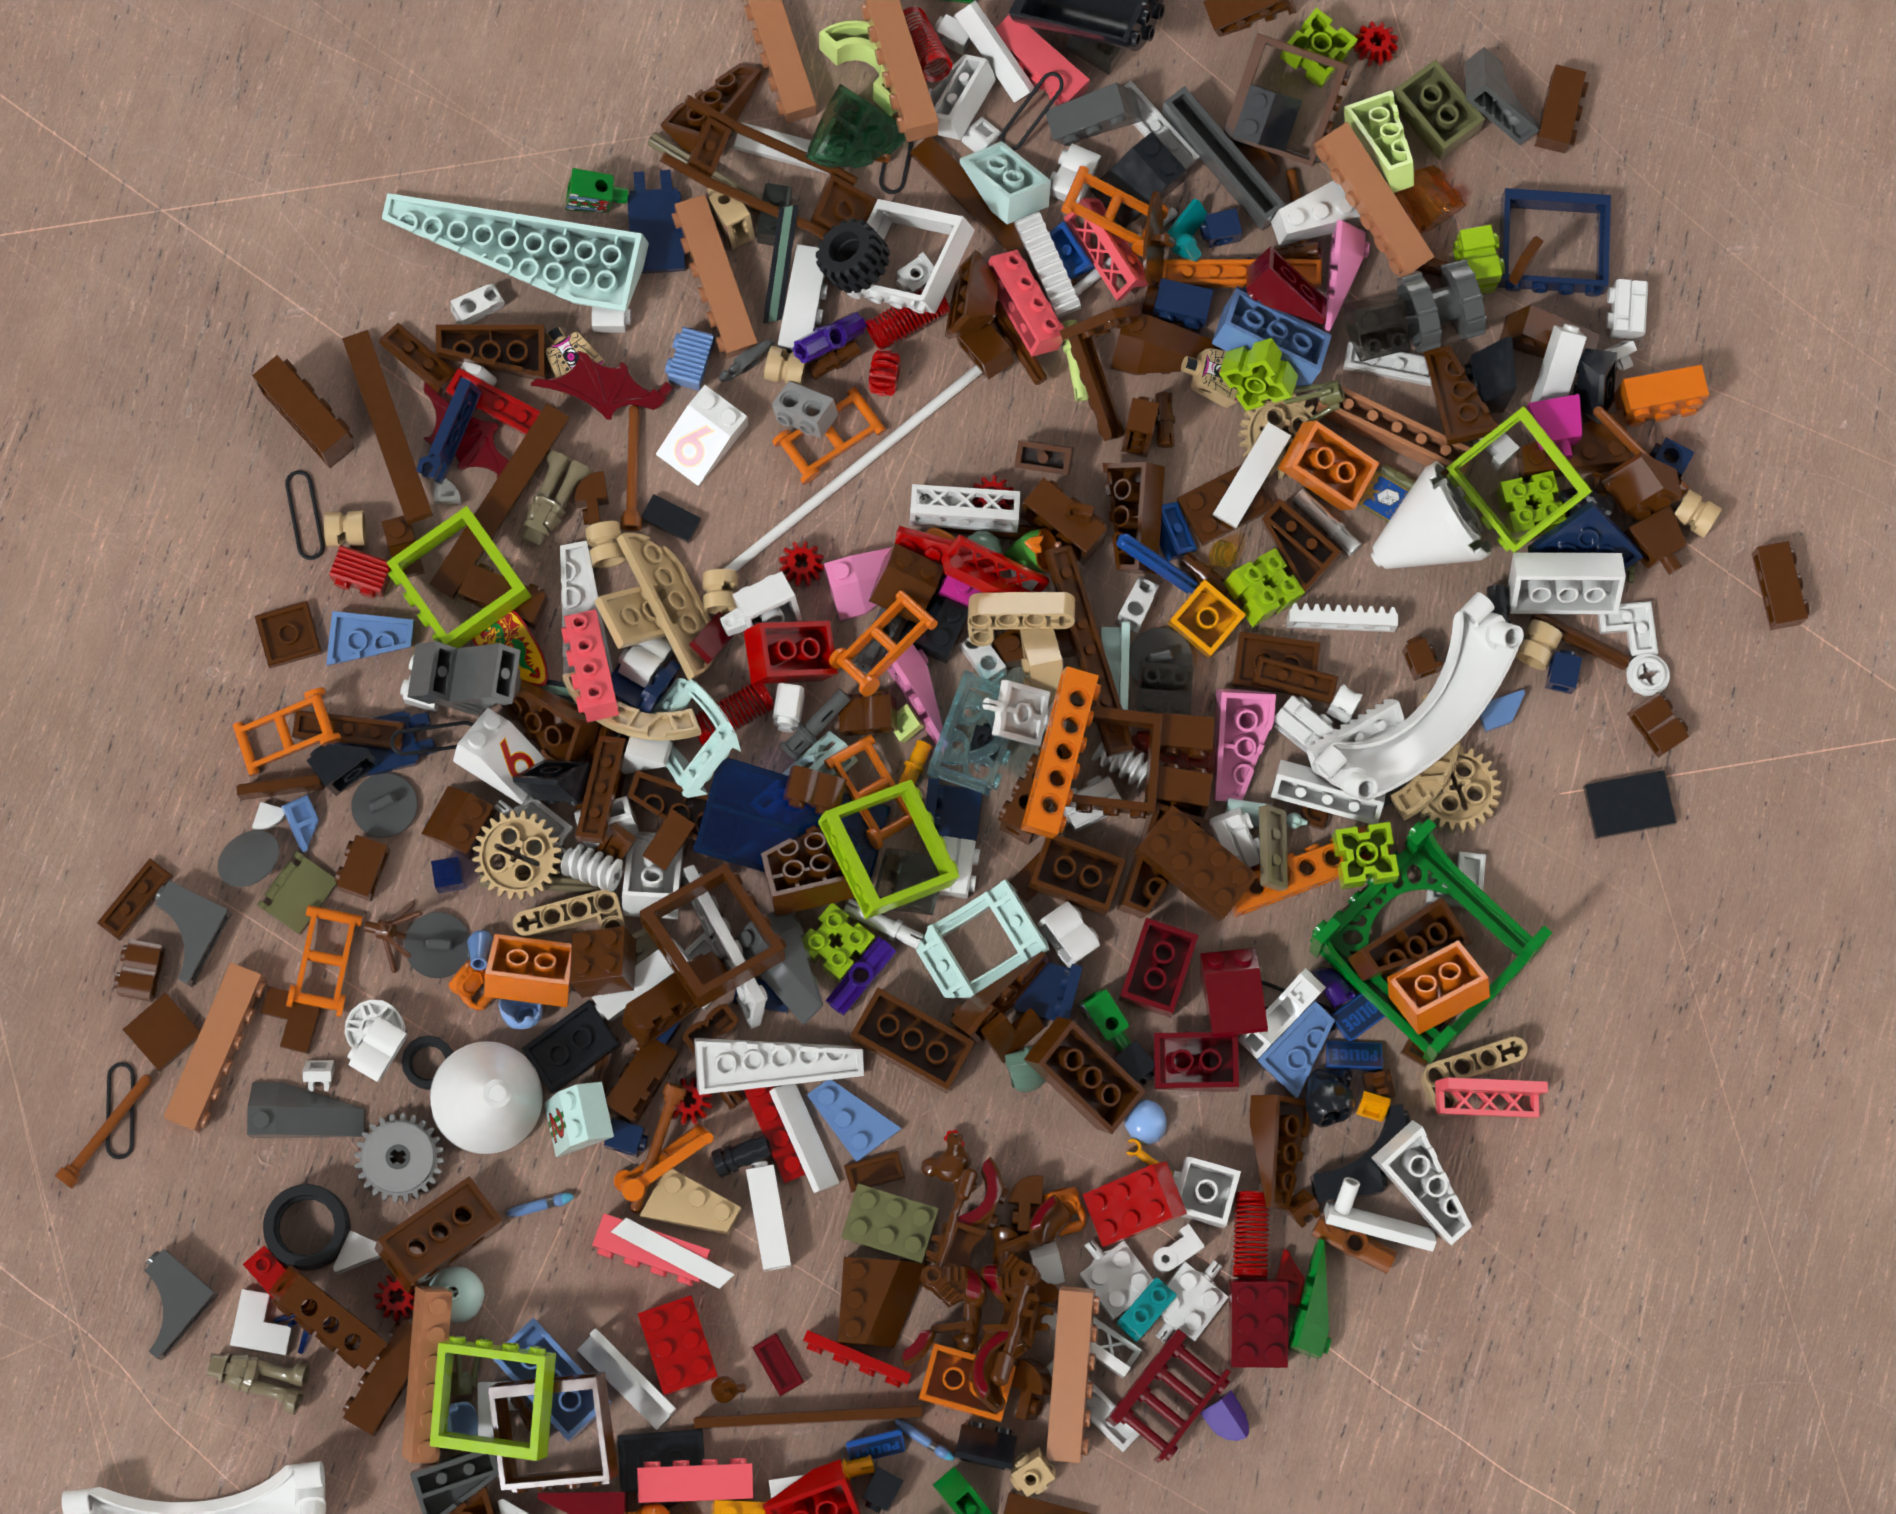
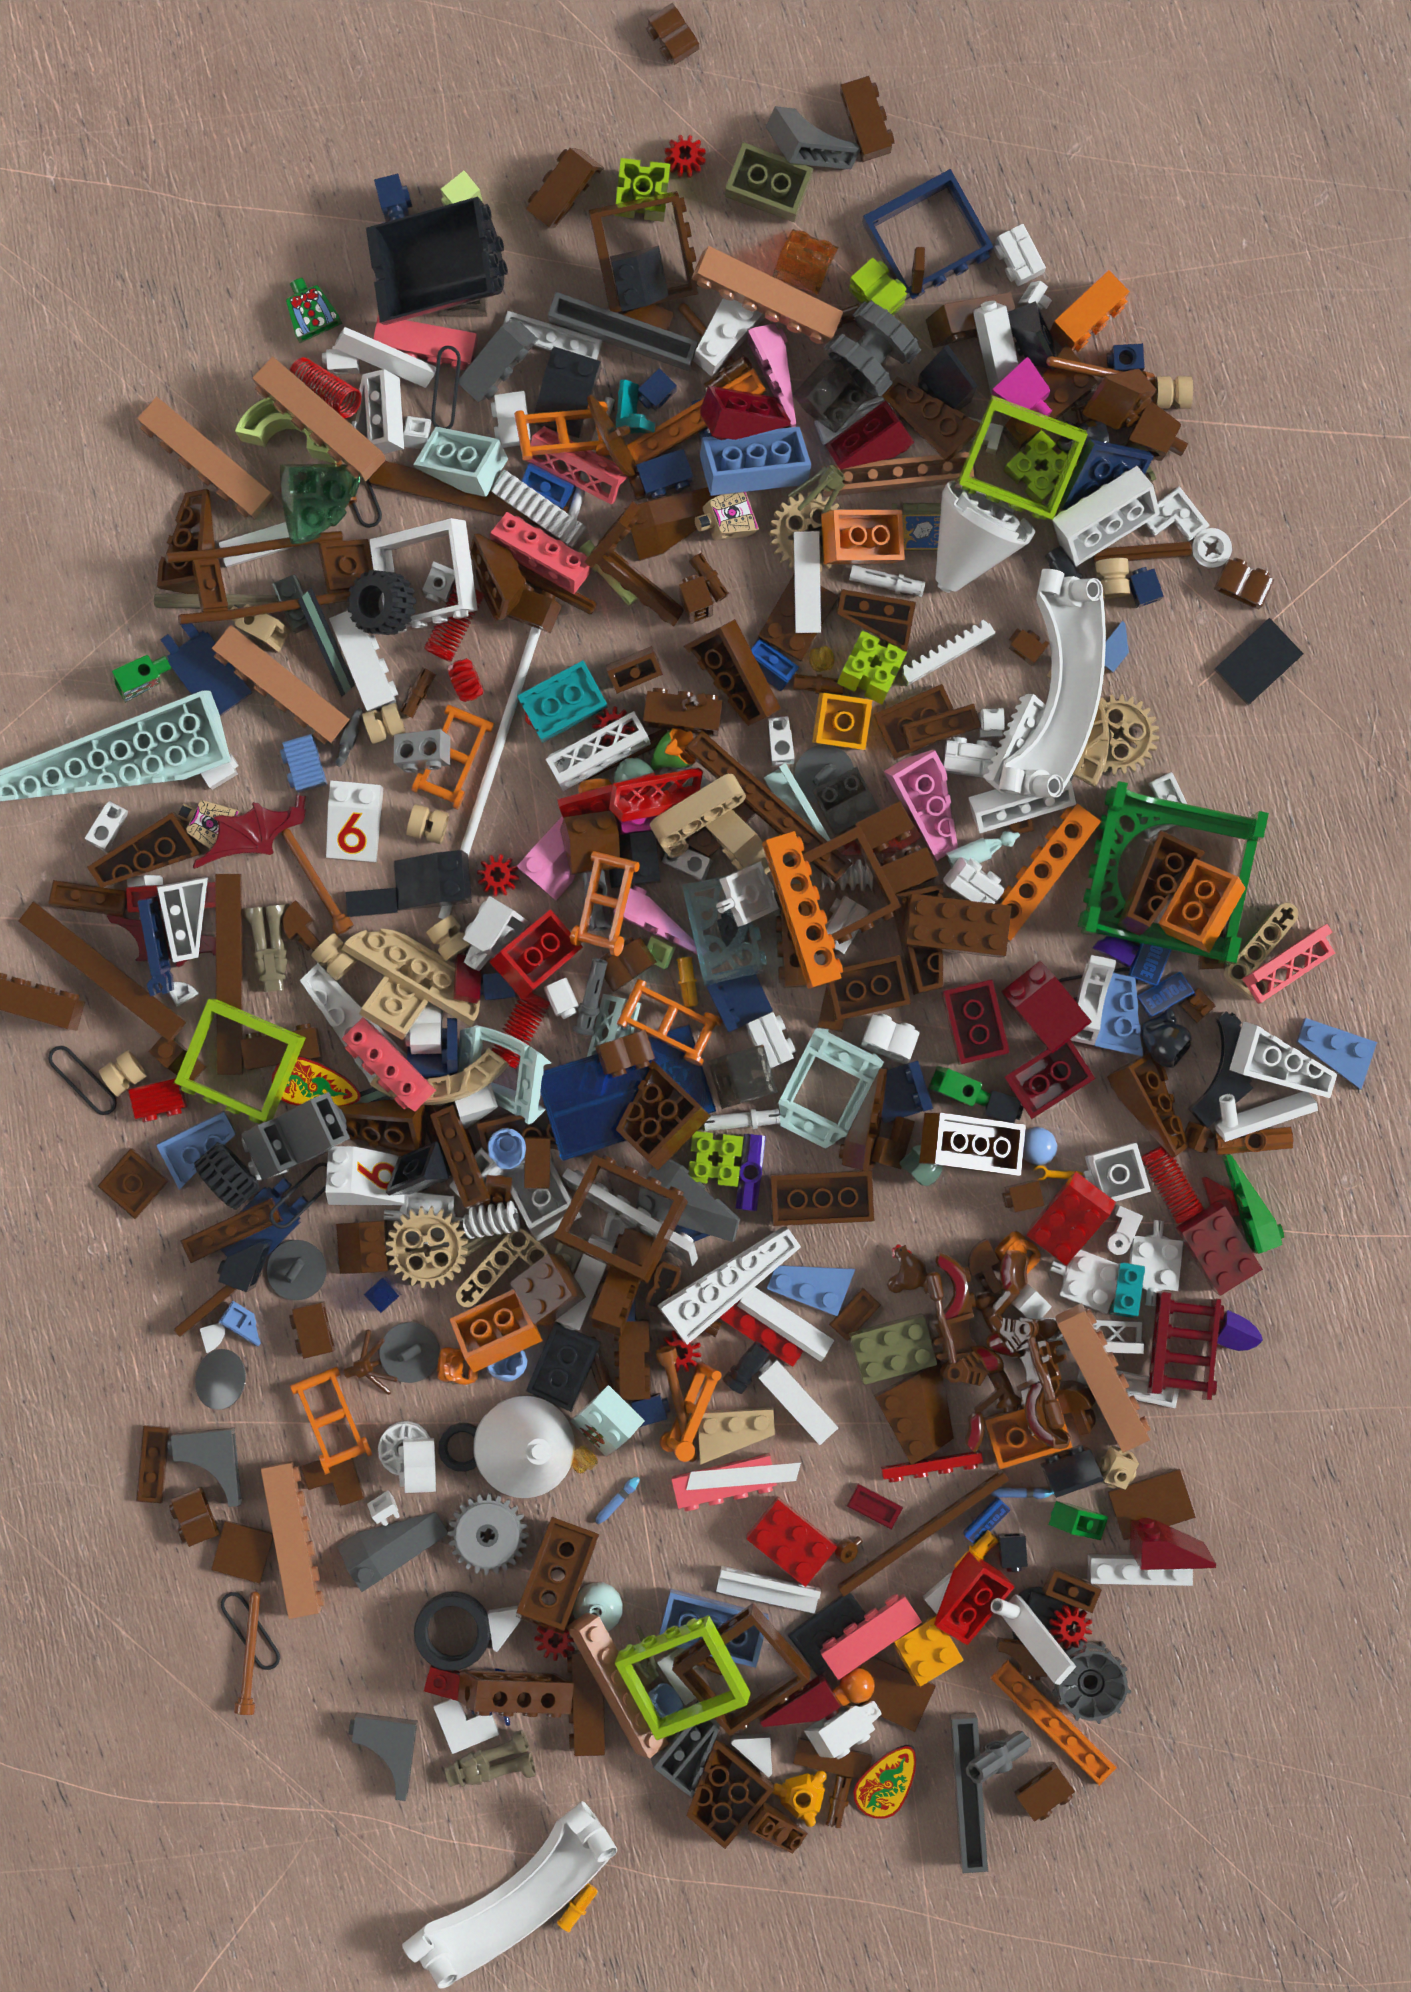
camera: 30 degrees left, 10 degrees up
orange piece [232,687,342,776] -> none
olive piece [257,851,338,935] -> none
medium blue cone [467,930,493,970] -> none
dark purple piece [792,312,866,363] -> none
lime window [818,779,960,919] -> none
blue axle [1116,534,1197,593] -> none
lime brick [1219,338,1298,411] -> none
dark tan plate [1259,804,1288,891] -> none
lime brick [1332,822,1399,889] -> none
yellowish green wedge [1344,90,1414,193] -> none
light orange tile [1356,1091,1391,1122] -> none
reddish brown brick [1752,541,1810,630] -> none
none -> white wedge [157,877,208,962]
none -> black tyre [194,1142,260,1210]
none -> black slope [394,850,472,911]
none -> tan wheel [406,804,449,844]
none -> dark blue brick [480,973,517,1000]
none -> light blue hair [488,1128,526,1169]
none -> teal piece [517,660,608,743]
none -> clear yellow tile [572,1446,598,1474]
none -> dark red slope [825,400,915,470]
none -> reddish brown brick [1002,1180,1045,1213]
none -> medium blue wing [1296,1018,1377,1090]

